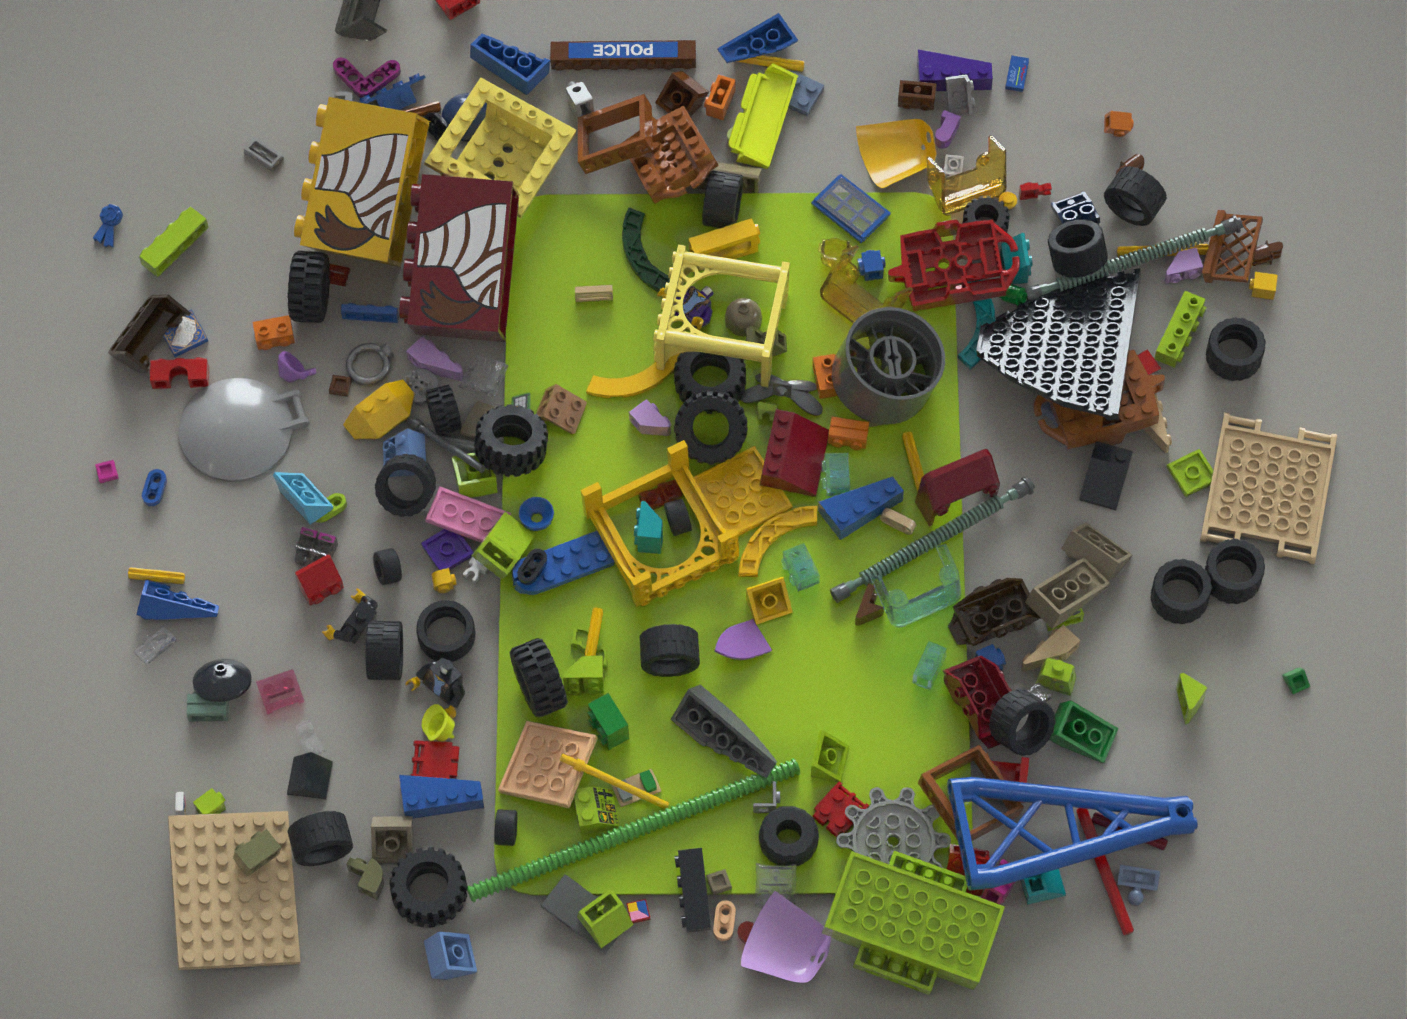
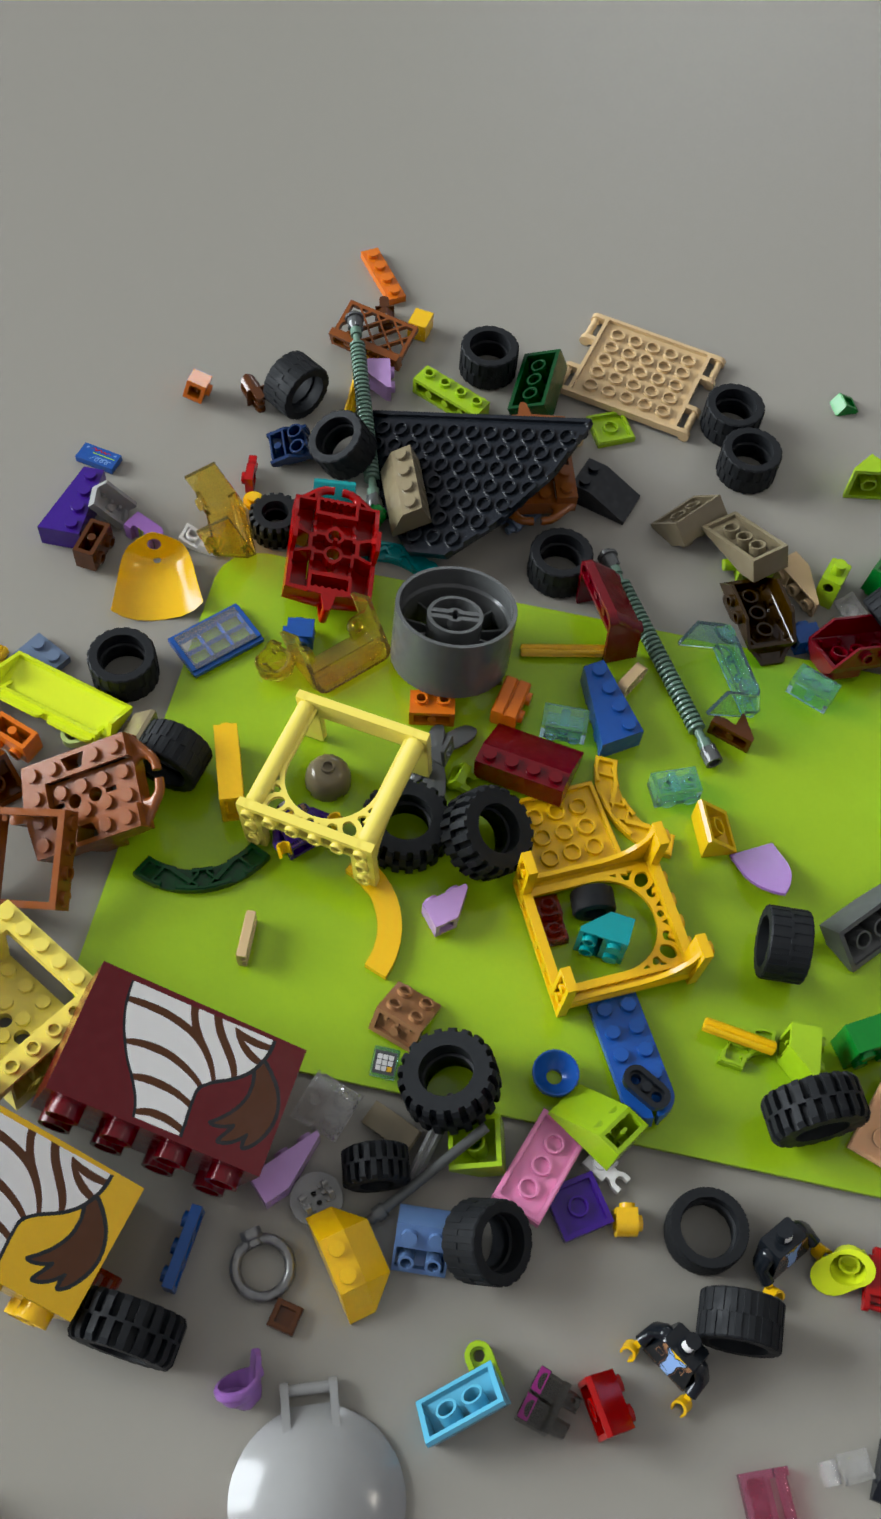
camera: 85 degrees left, 5 degrees down
orange brick [253,315,295,350] -> none
black tyre [373,548,402,585] -> none
olive brick [746,326,787,356] -> none
none -> black tyre [87,627,160,703]
none -> orange plate [361,247,406,306]
none -> dark tan slope [380,445,432,537]
none -> dark green brick [507,349,568,416]
none -> black tyre [527,527,594,598]

